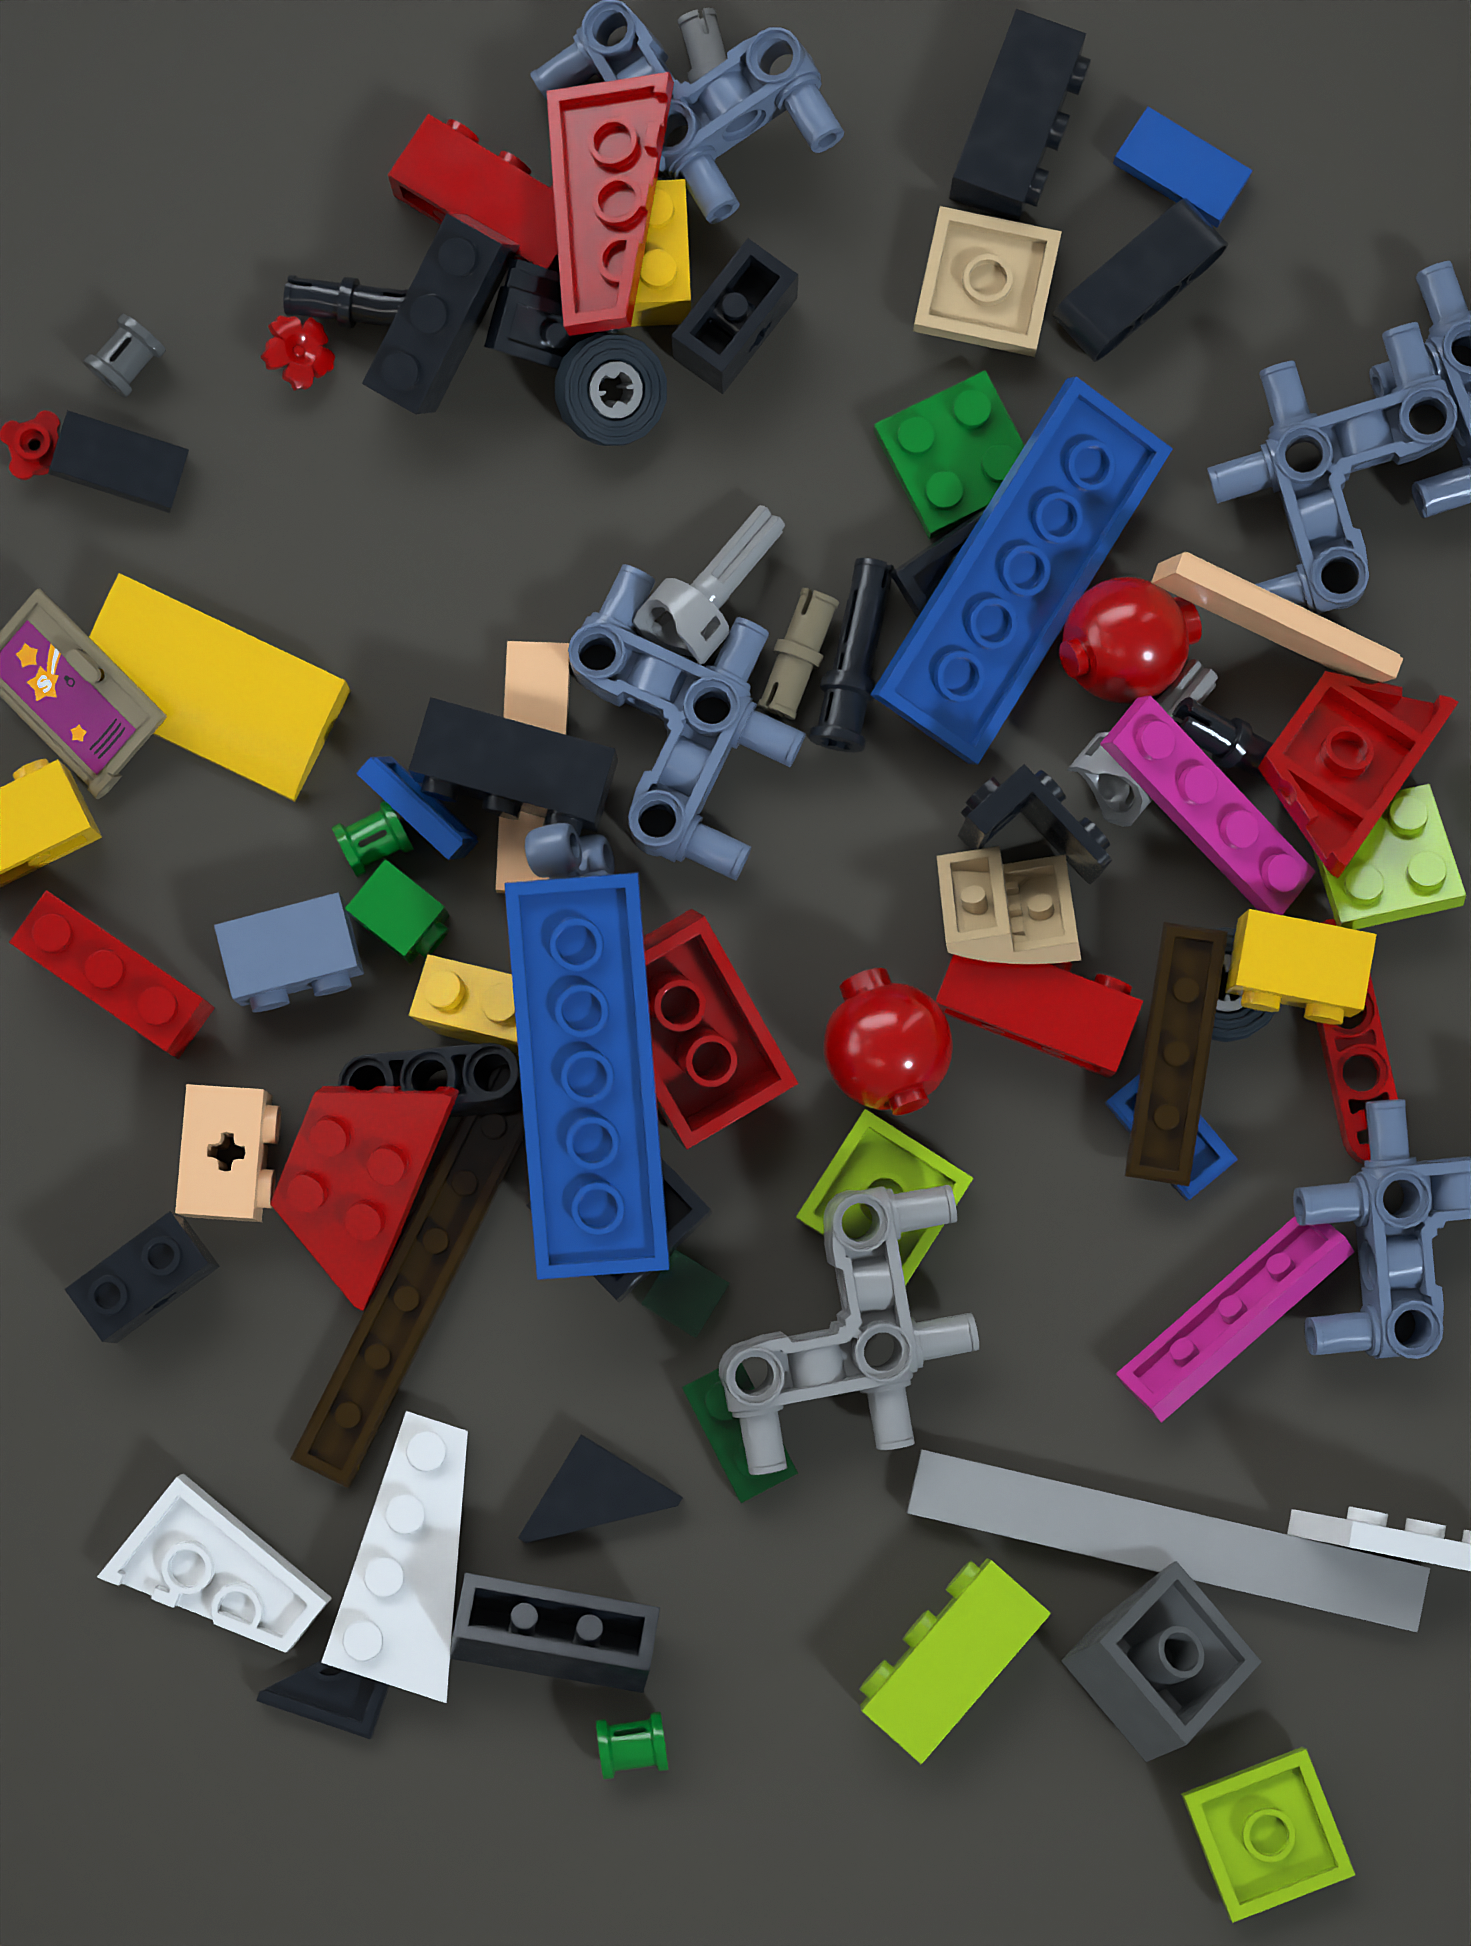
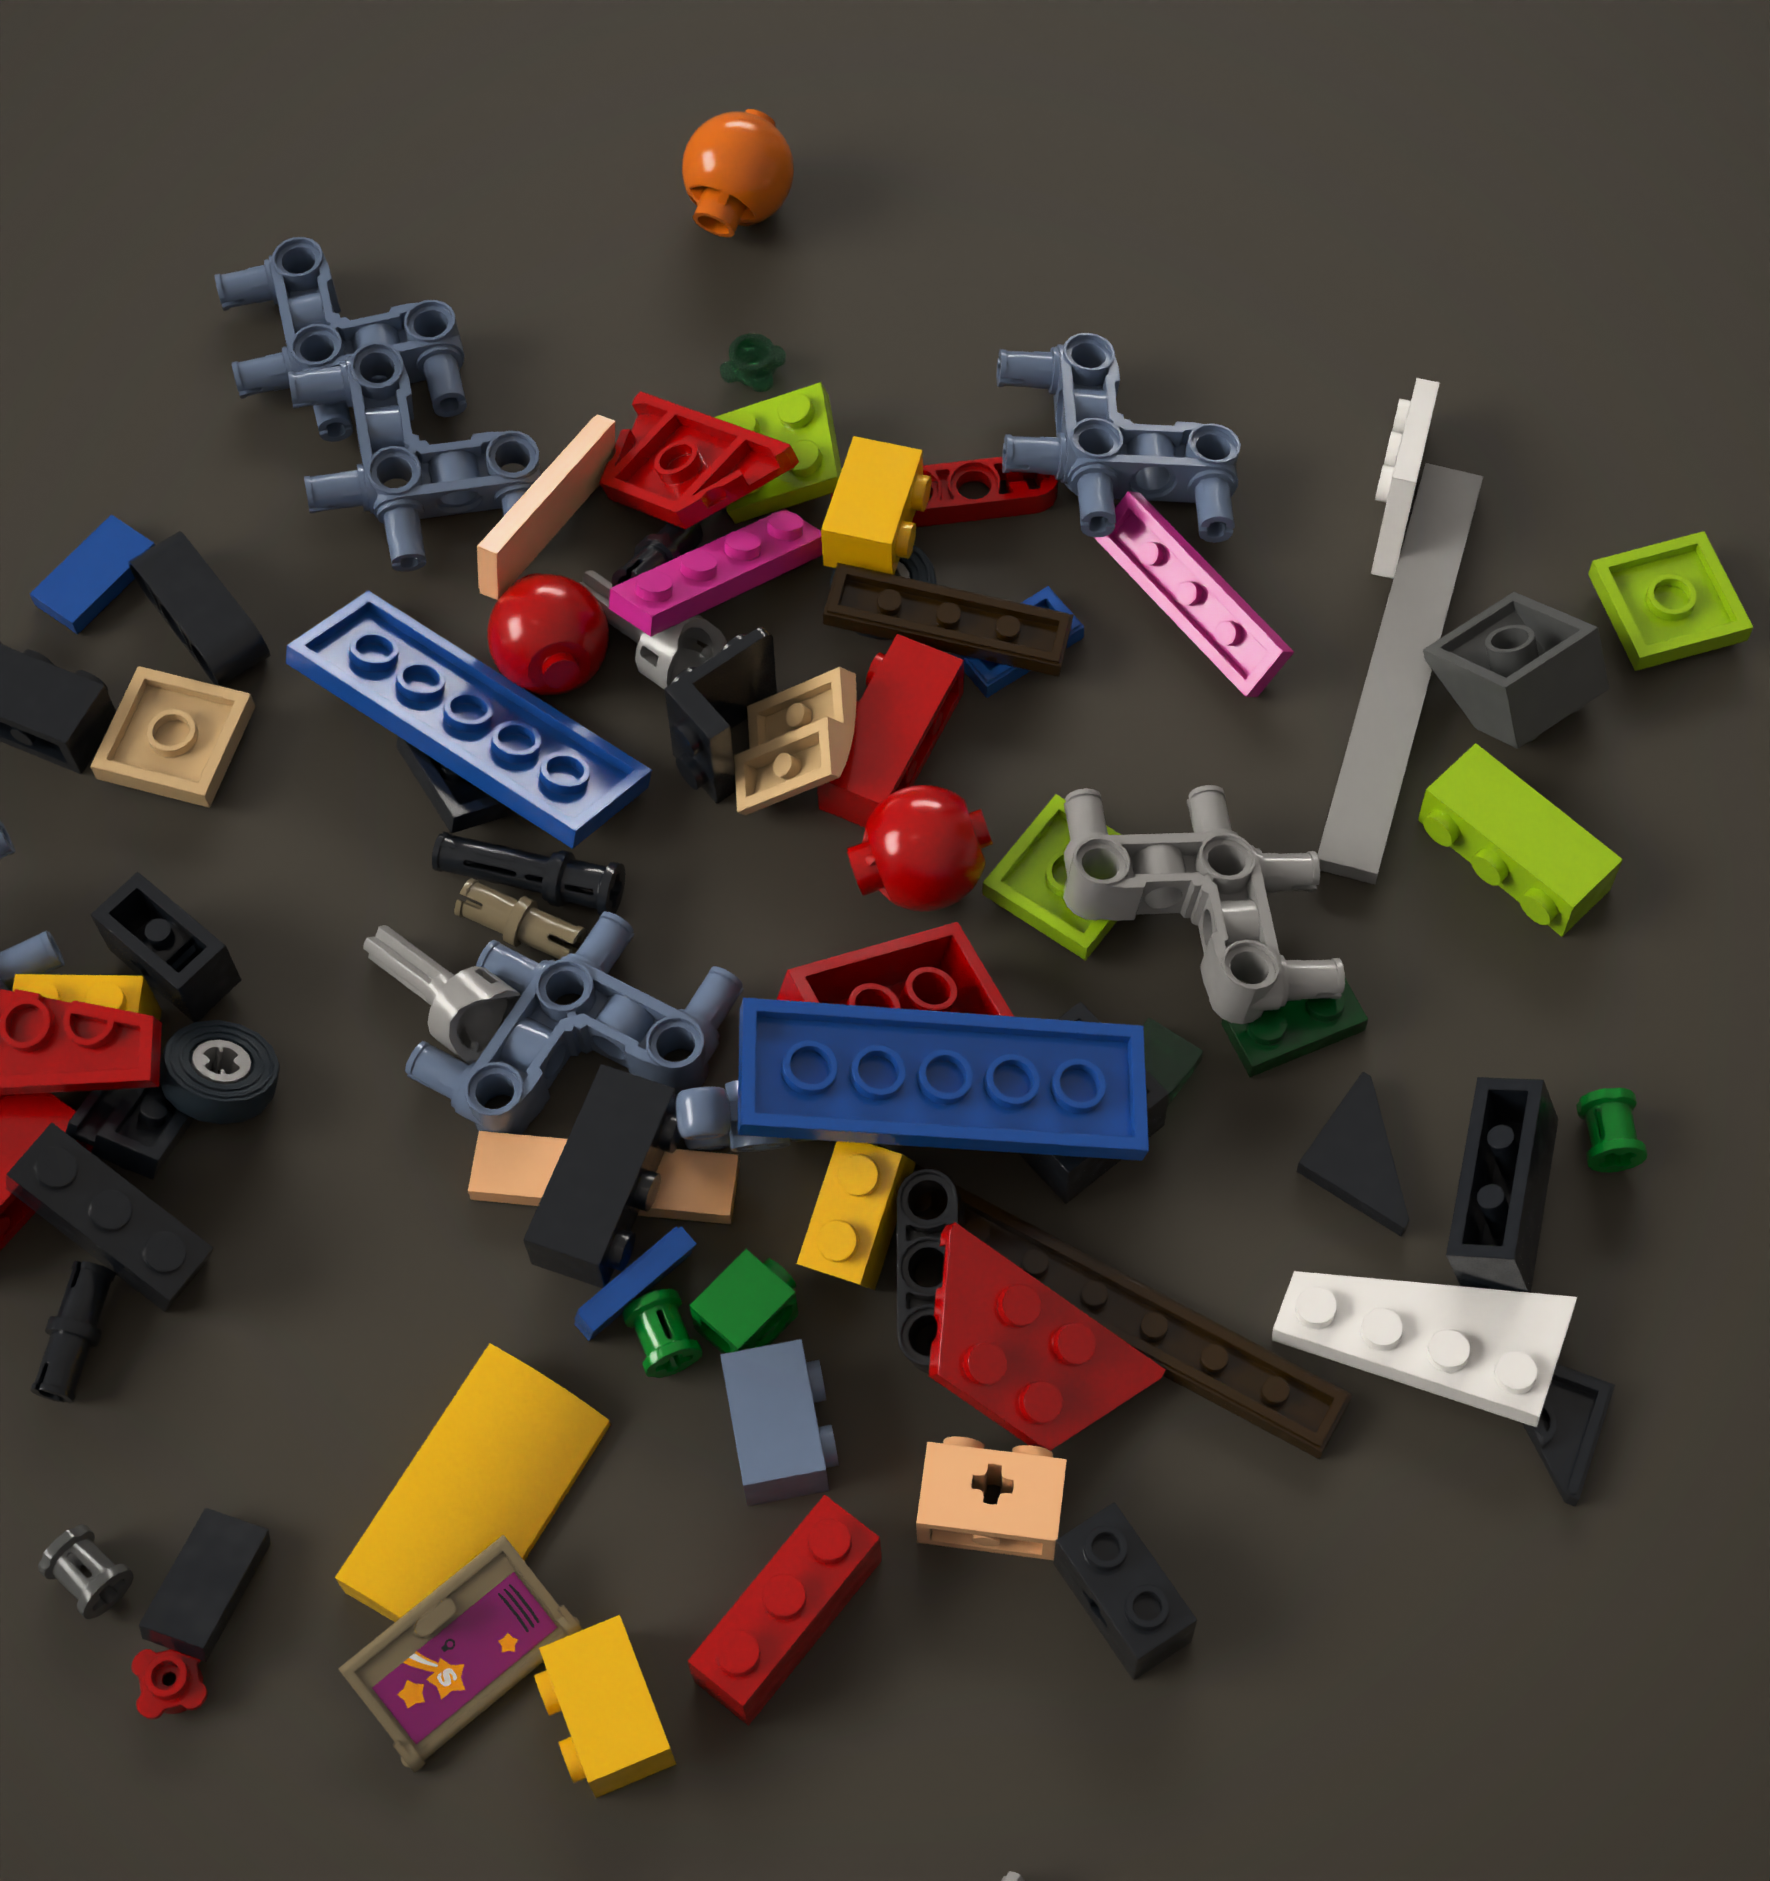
camera: 85 degrees left, 20 degrees down
white wing [97,1473,332,1653] -> none
red plant [261,315,335,391] -> none
green plate [873,370,1025,539] -> none

